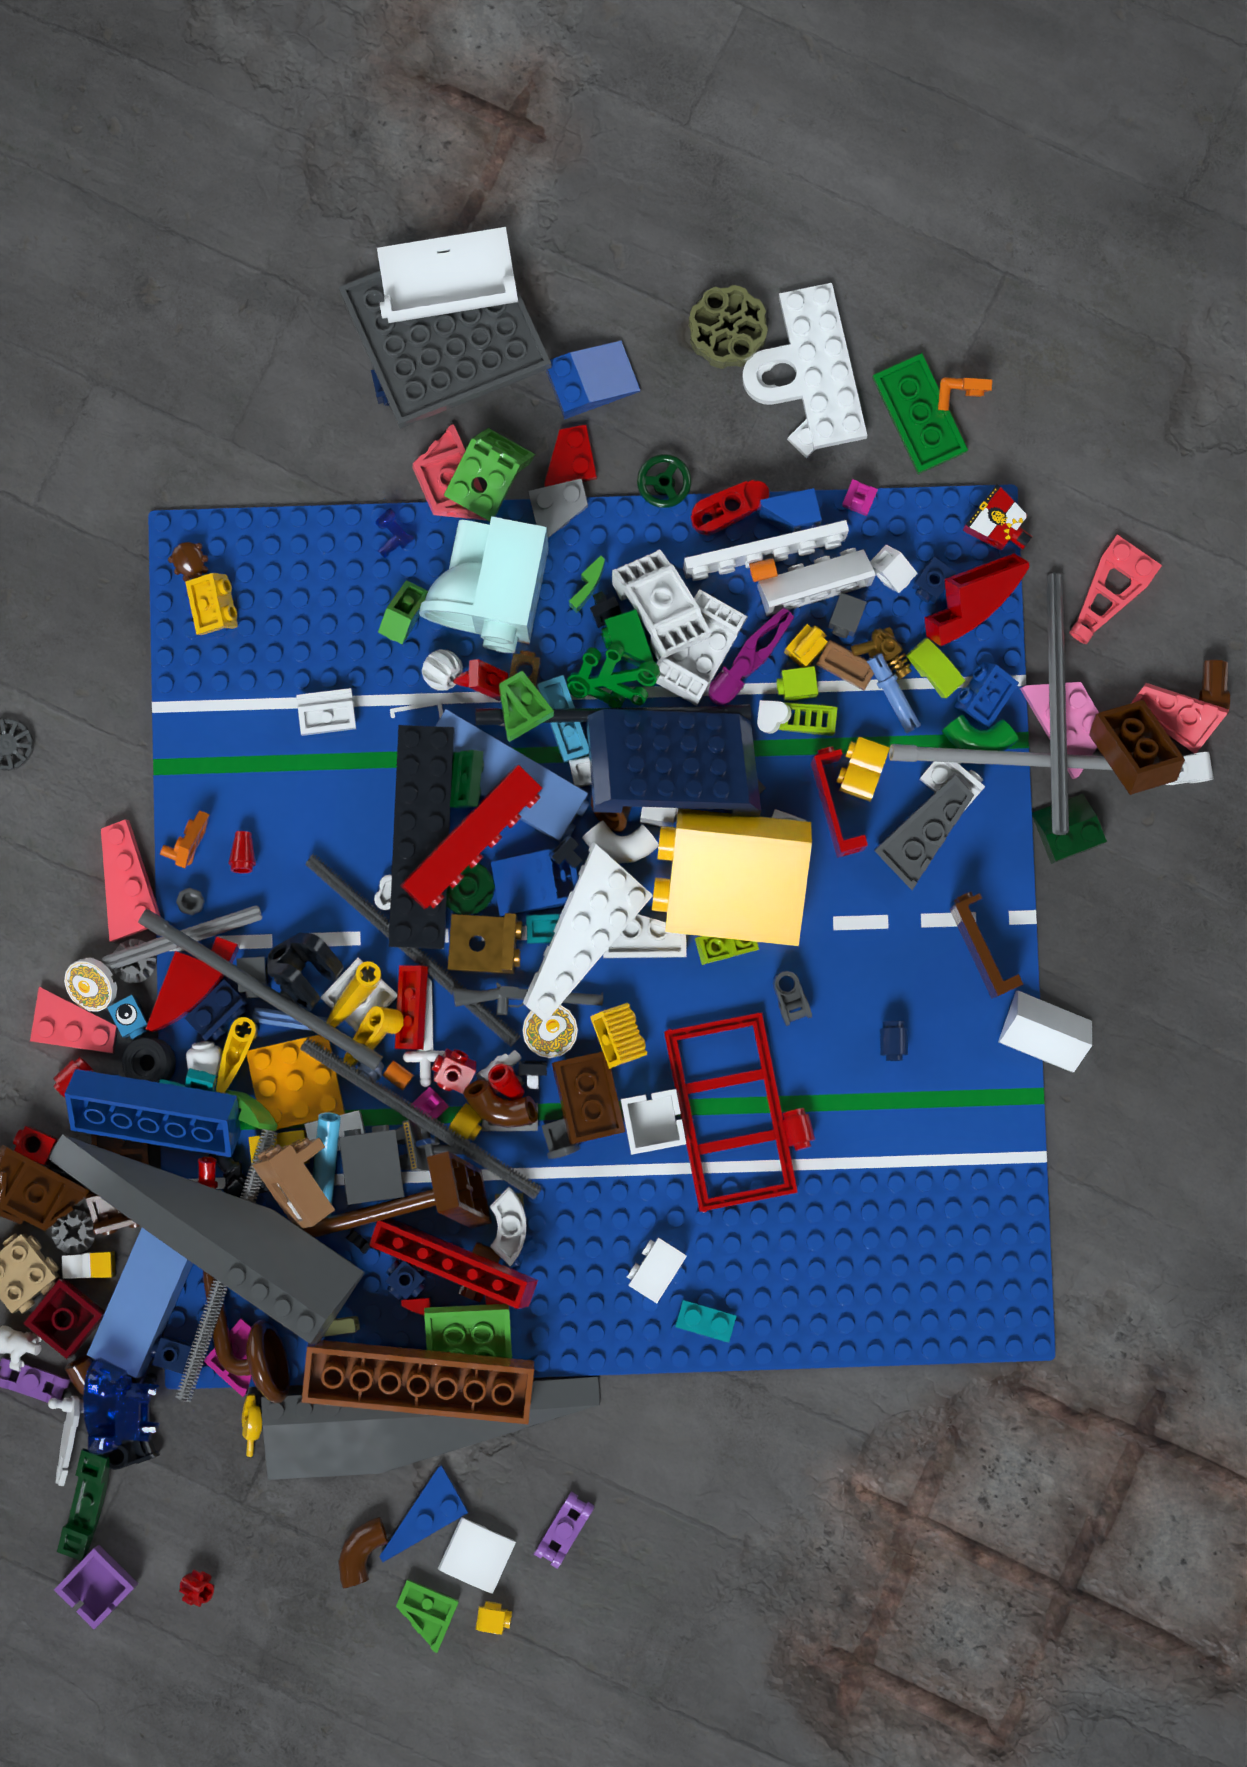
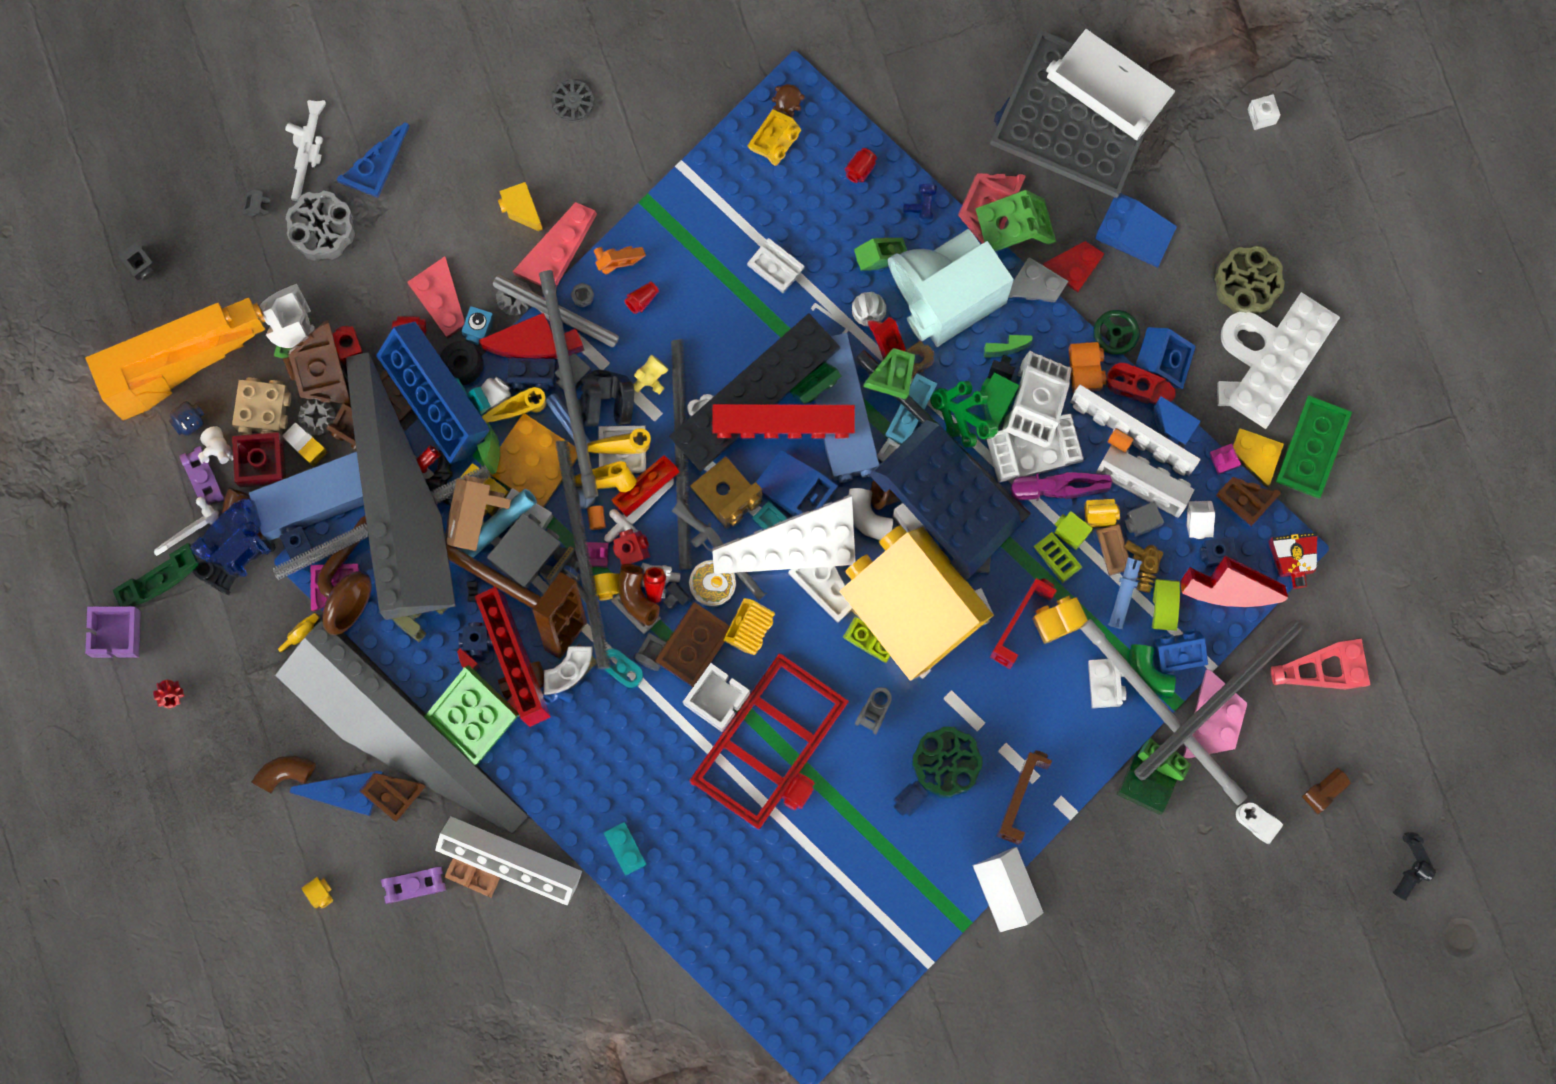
camera: 50 degrees right, 5 degrees down
tile [64,958,117,1012] -> none
dark orange brick [302,1340,534,1424] -> none
bright green wing [396,1579,459,1653] -> none
white slope [438,1517,516,1594] -> none
dark green tile [447,863,495,915] -> none
black tile [548,836,582,868] -> none
white brick [627,1237,687,1303] -> none
white tile [757,700,791,734] -> none
dark grey wing [874,775,974,890] -> none
orange plate [938,377,992,411] -> none
reddish brown brick [1089,700,1185,795] -> none
coral wing [1131,683,1229,754] -> none
none -> reddish brown wing [359,773,426,822]
none -> white brick [436,816,582,905]
none -> nougat slope [445,858,500,898]
none -> yellow slope [498,182,543,231]
none -> teal plate [604,649,643,688]
none -> light yellow piece [633,354,669,395]
none -> red brick [845,148,877,183]
none -> dark green connector [912,727,983,798]
none -> orange brick [1069,342,1106,393]
none -> blue slope [1136,327,1196,389]
none -> bright green slope [1138,738,1191,781]
none -> reddish brown wing [1216,477,1281,526]
none -> yellow wing [1233,428,1284,487]
none -> white brick [1247,94,1280,130]

